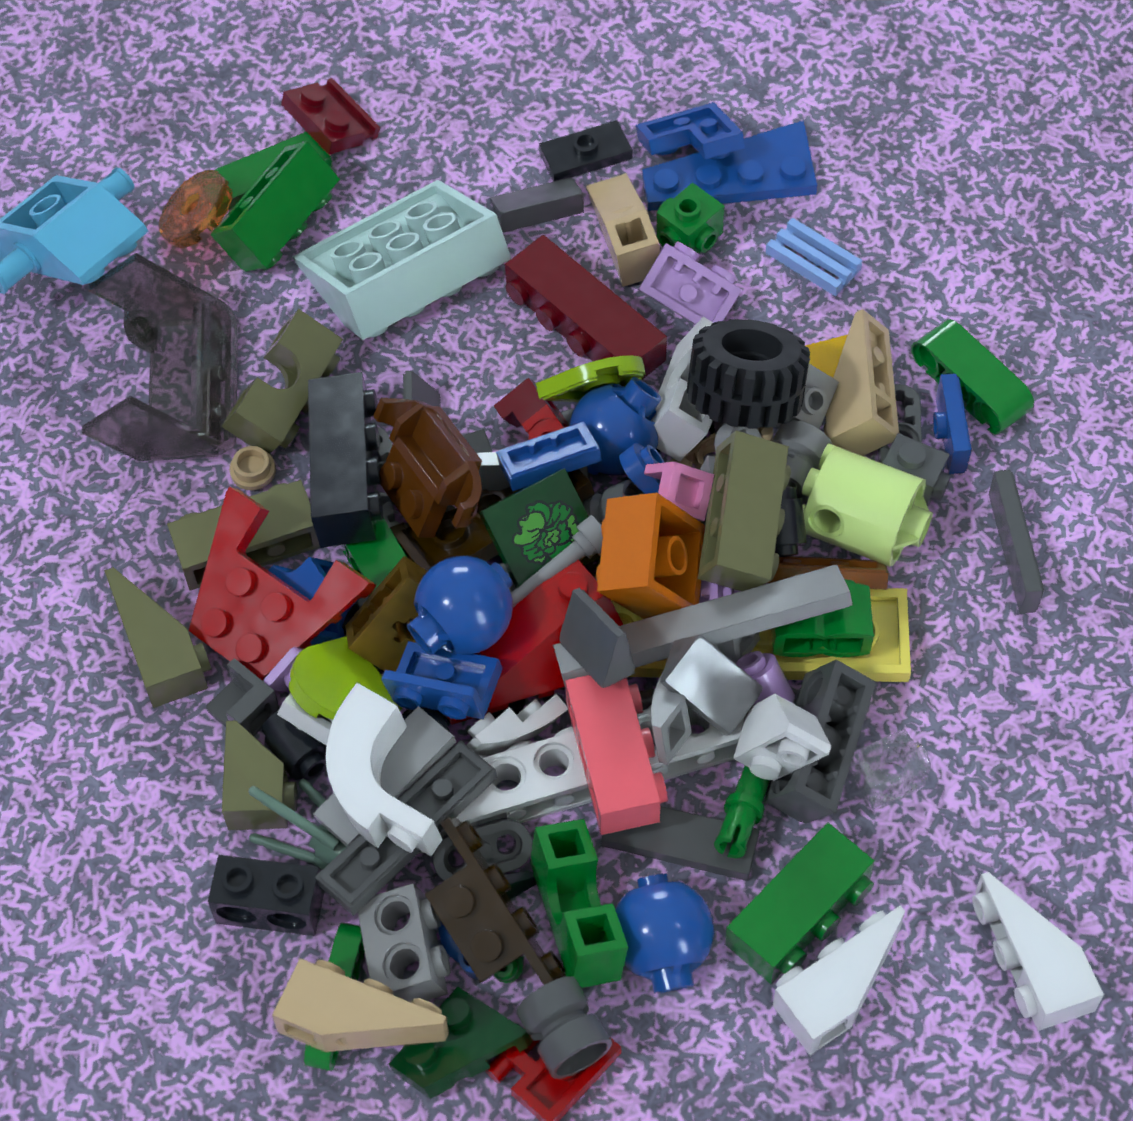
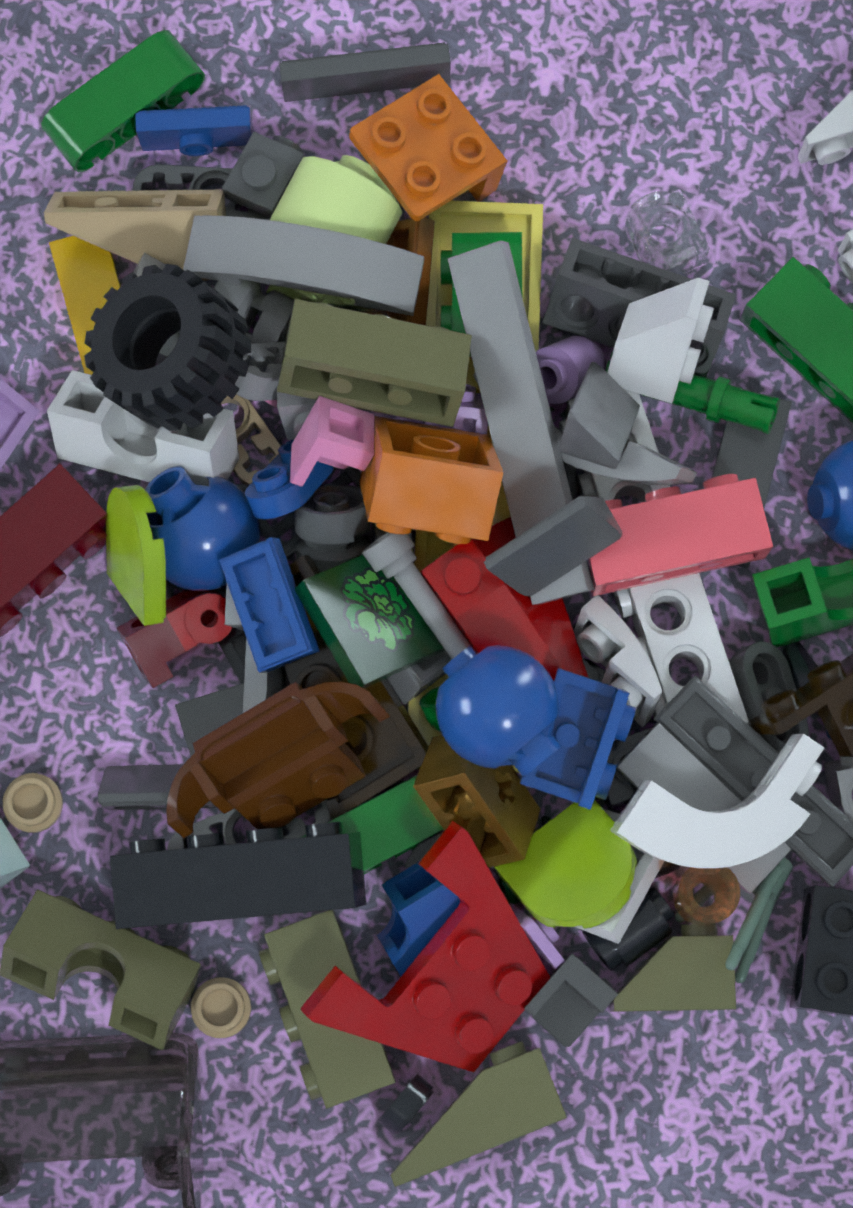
camera: 90 degrees left, 20 degrees up
none -> tan plate [3,773,63,833]
none -> light grey slope [183,215,425,316]
none -> orange bracket [349,74,508,221]
none -> black tile [378,1073,434,1135]
none -> clear orange brick [673,867,740,926]

